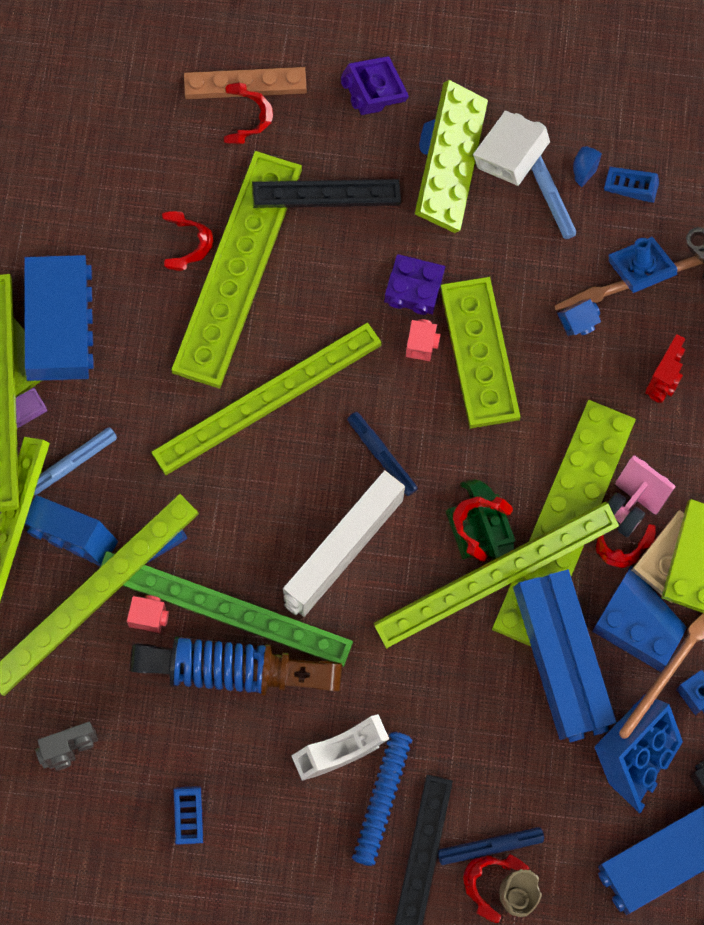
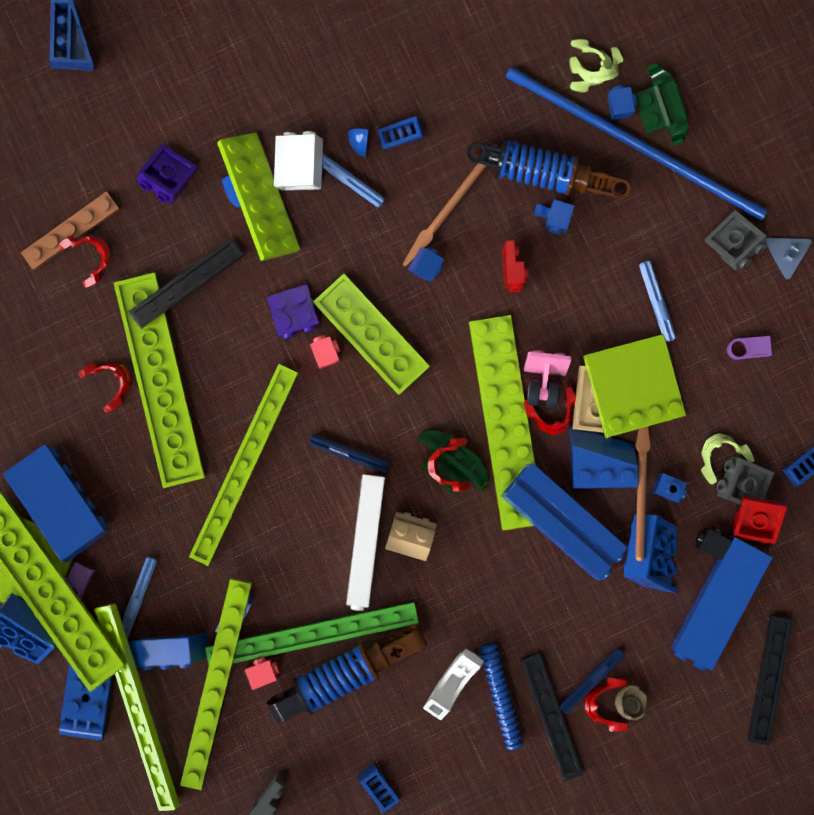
camera: 35 degrees left, 15 degrees up
lime plate [373,502,619,648] -> none
blue plate [609,237,677,293] -> none
none -> tan brick [385,512,437,561]

